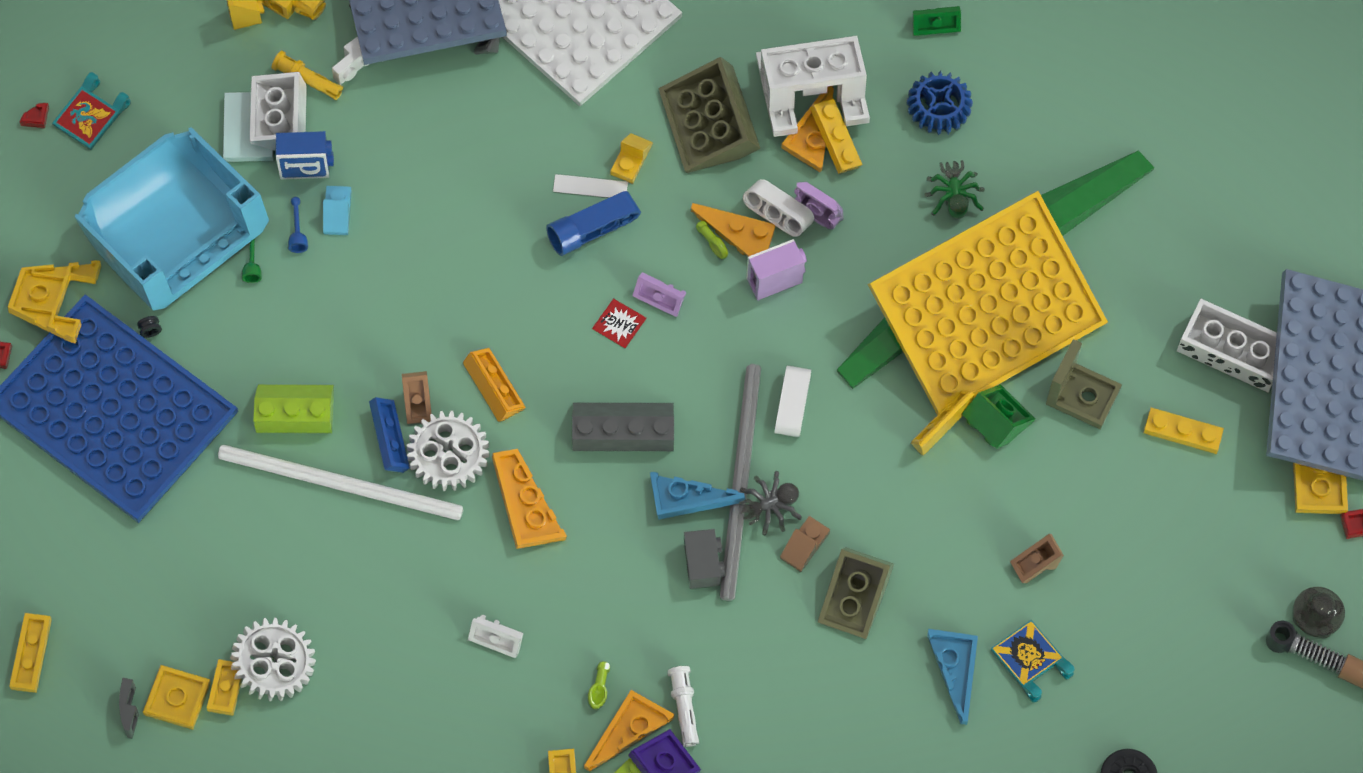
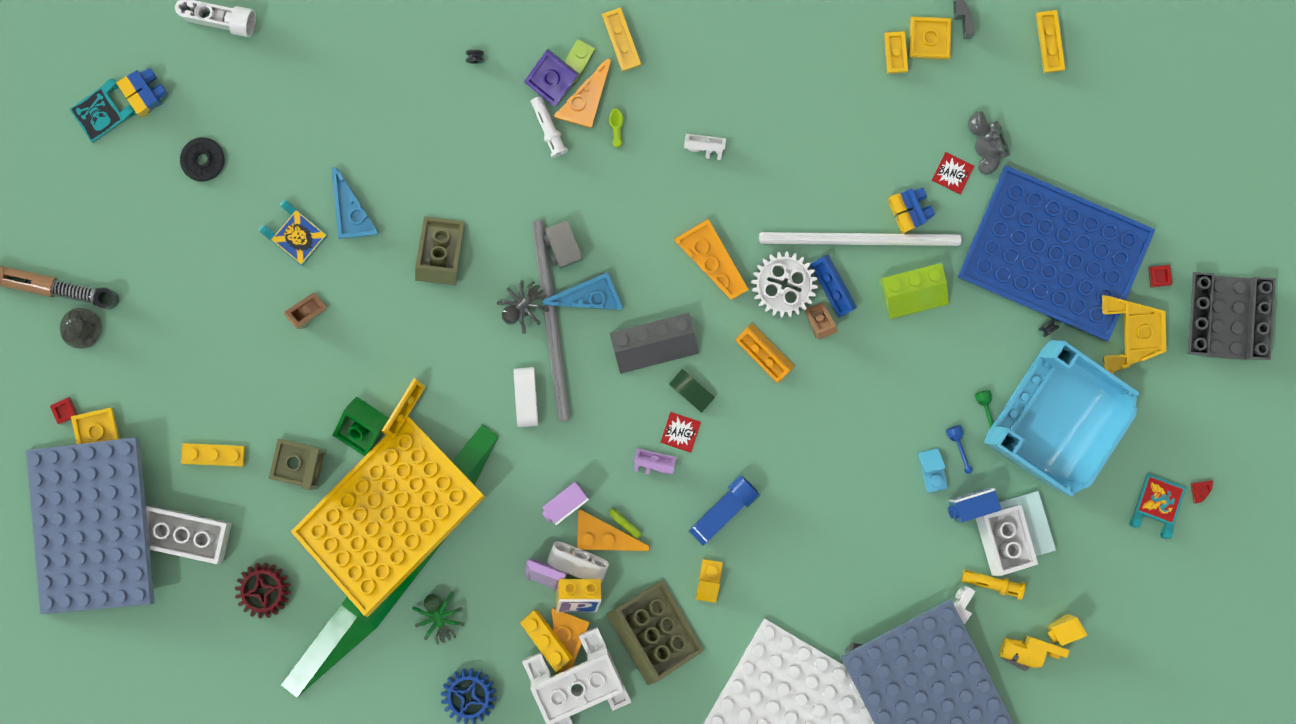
camera: 165 degrees right, 20 degrees up
white gear [230,618,316,701] -> none
white sticker [553,174,628,198] -> none
medium nougat slope [780,516,830,572] -> none
none -> dark red gear [235,562,291,619]
none -> yellow piece [556,579,601,612]
none -> dark green slope [669,369,715,413]
none -> hips [887,188,935,234]
none -> sticker [931,152,974,195]
none -> dark grey animal [968,111,1010,175]

